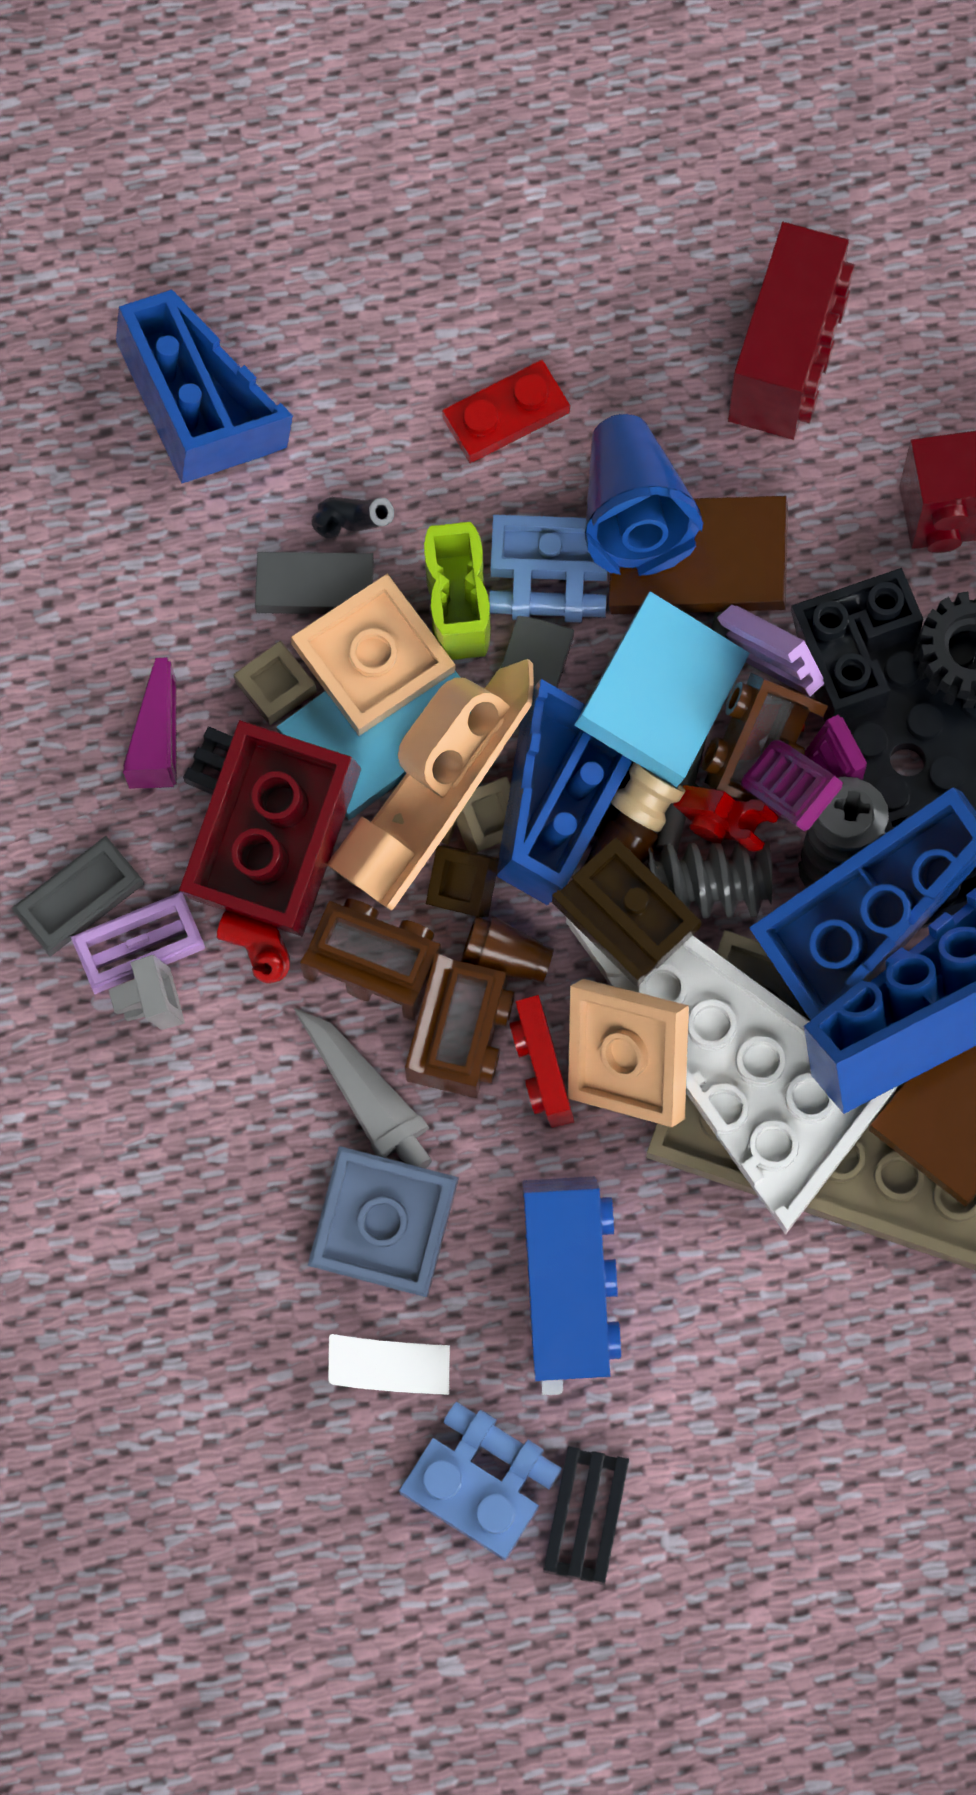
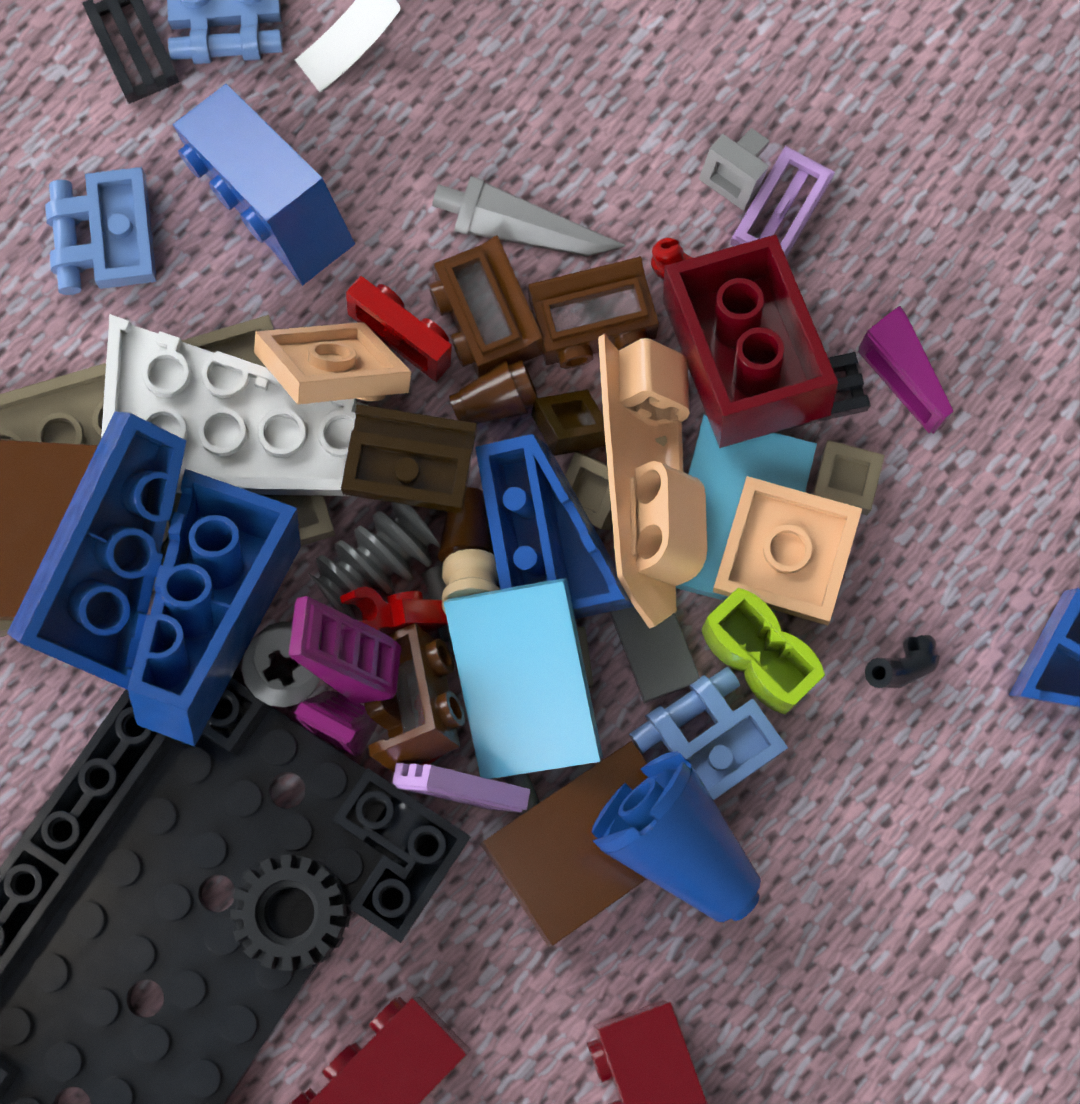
camera: 140 degrees right, 5 degrees up
dark grey tile [12,836,144,957] -> none
dark grey tile [255,552,374,614] -> none
sand blue tile [308,1146,459,1297] -> none
red plate [442,359,570,464] -> none
none -> medium blue plate [45,167,157,295]

